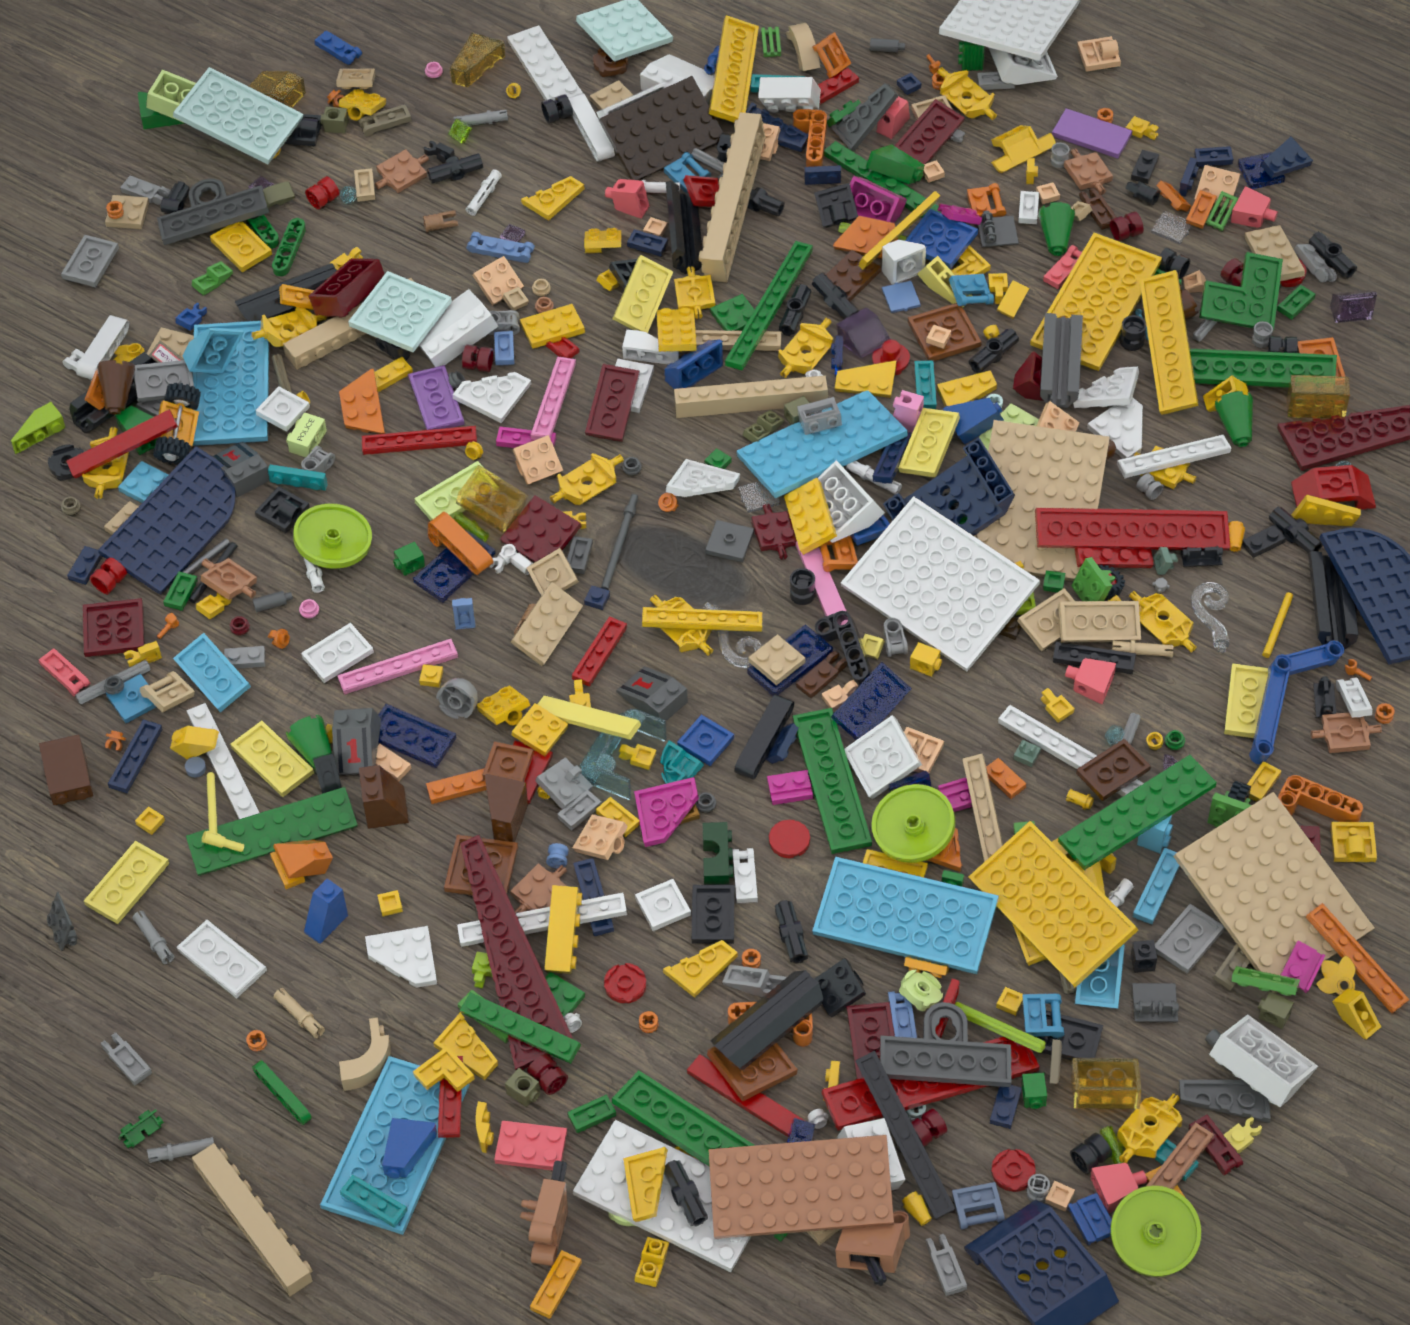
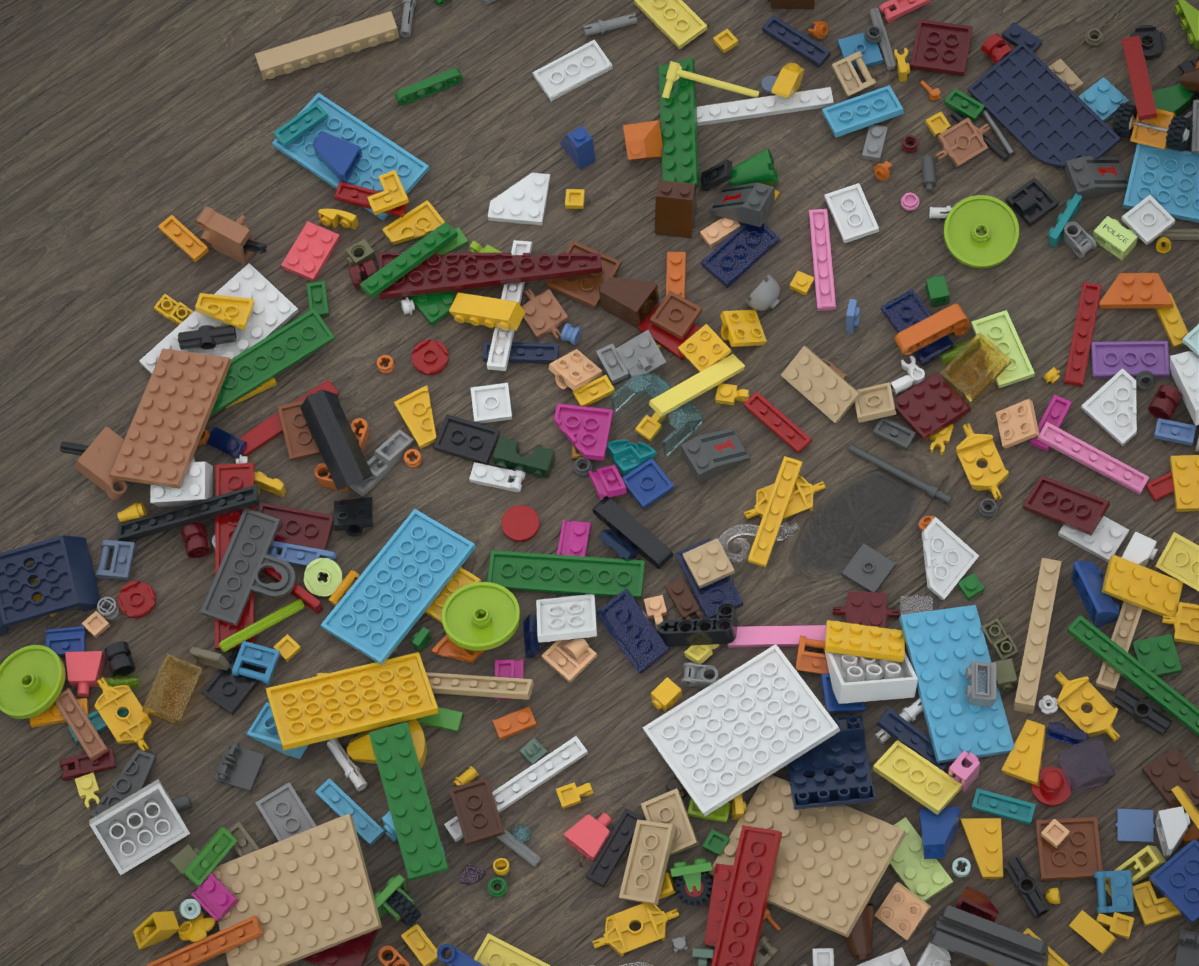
camera: 115 degrees right, 10 degrees up
yellow plate [82,427,129,499] -> none
light yellow plate [230,721,314,797] -> none
orange bush [246,1030,267,1051] -> none
tan pin [274,988,325,1038] -> none
tan arch [339,1017,391,1091] -> none
dark blue plate [584,585,610,610] -> none
black piece [775,900,808,964] -> none
black wheel [790,568,815,605] -> none
black piece [812,273,860,323] -> none
light grey hinge [926,1234,967,1296] -> none
dark blue plate [990,1085,1022,1129] -> none
green brick [1021,1073,1047,1109] -> none
tan pin [1112,640,1173,657] -> none
black brick [1131,940,1157,973] -> none
none -> light aqua tile [179,899,201,919]
none -> dark pink plate [588,465,627,500]

